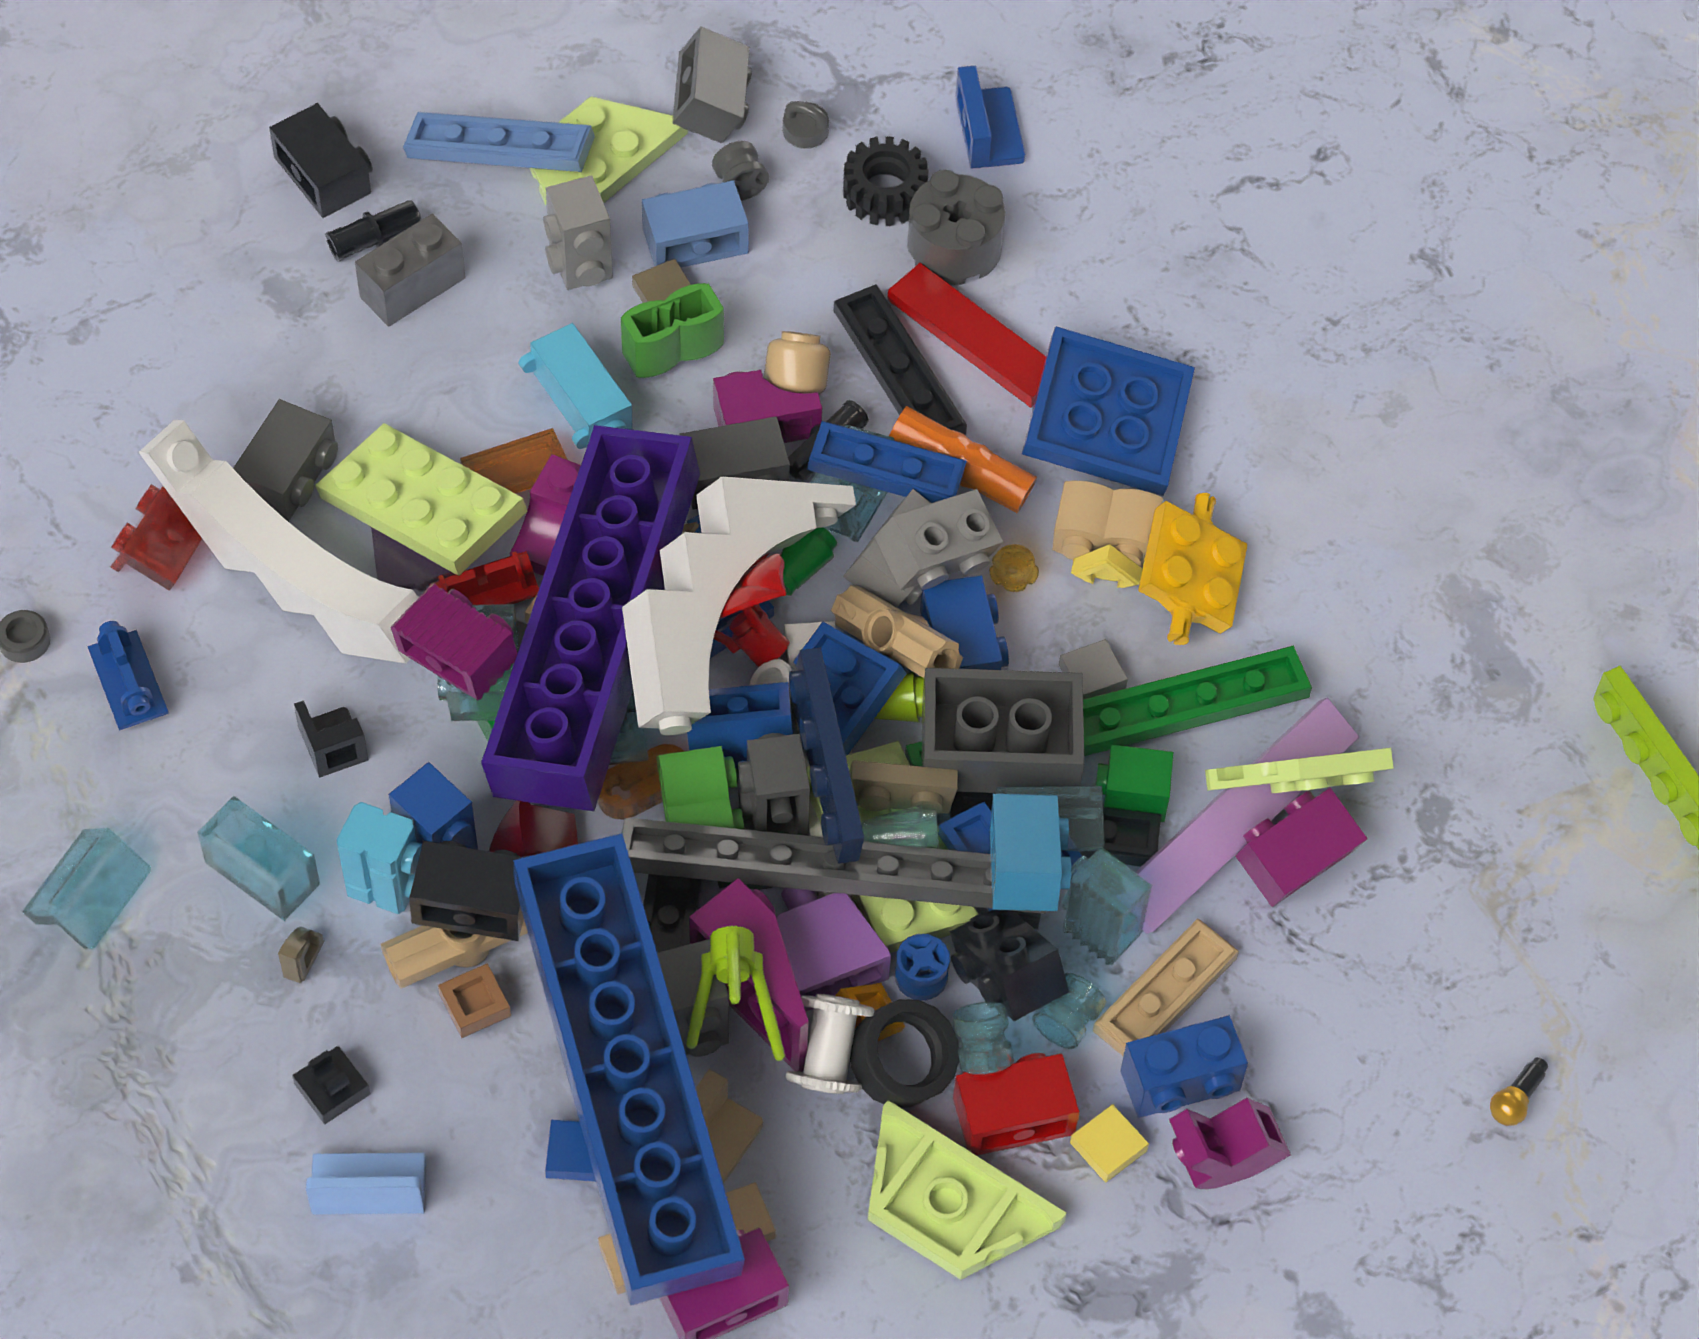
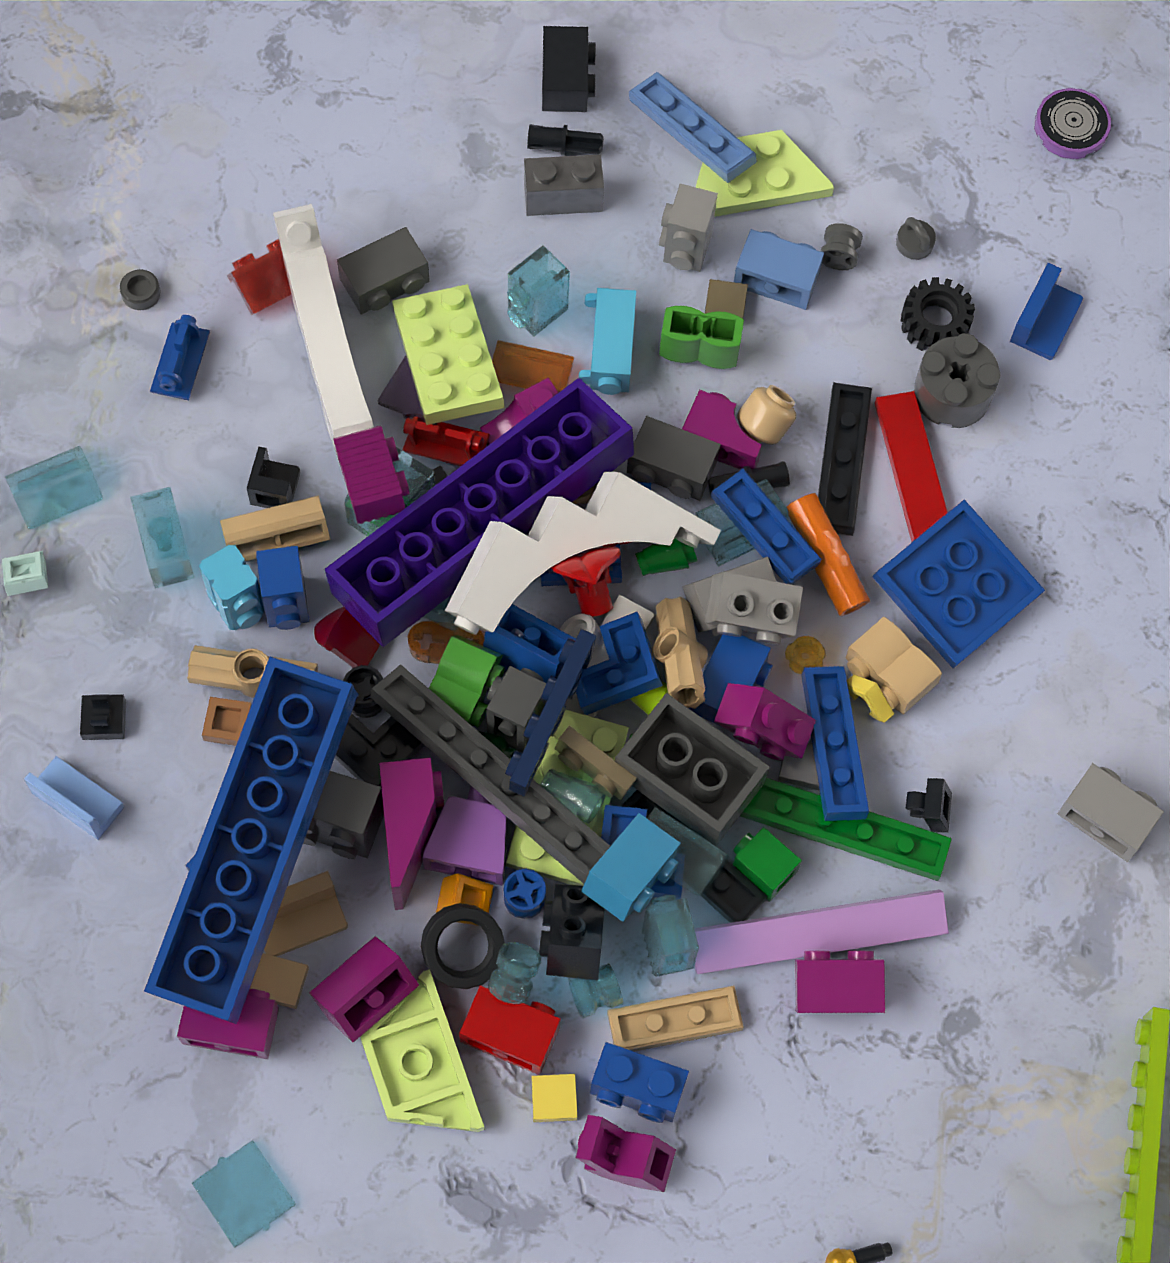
camera: 35 degrees right, 10 degrees up
dark tan tile [278,927,324,984] -> none
black brick [409,841,524,941] -> none
brick [672,26,752,143] -> none
lime plant [686,926,785,1061] -> none
white hose [786,994,875,1094] -> none
yellow plate [1138,493,1248,645] -> none
yellowish green wing [1205,748,1394,794] -> none
none -> light aqua tile [2,551,48,596]
none -> tan piece [220,495,330,561]
none -> magenta brick [309,936,419,1042]
none -> clear light blue brick [507,245,570,337]
none -> magenta brick [714,683,816,761]
none -> blue plate [801,666,869,821]
none -> black tile [905,778,952,832]
none -> light grey brick [1057,763,1164,862]

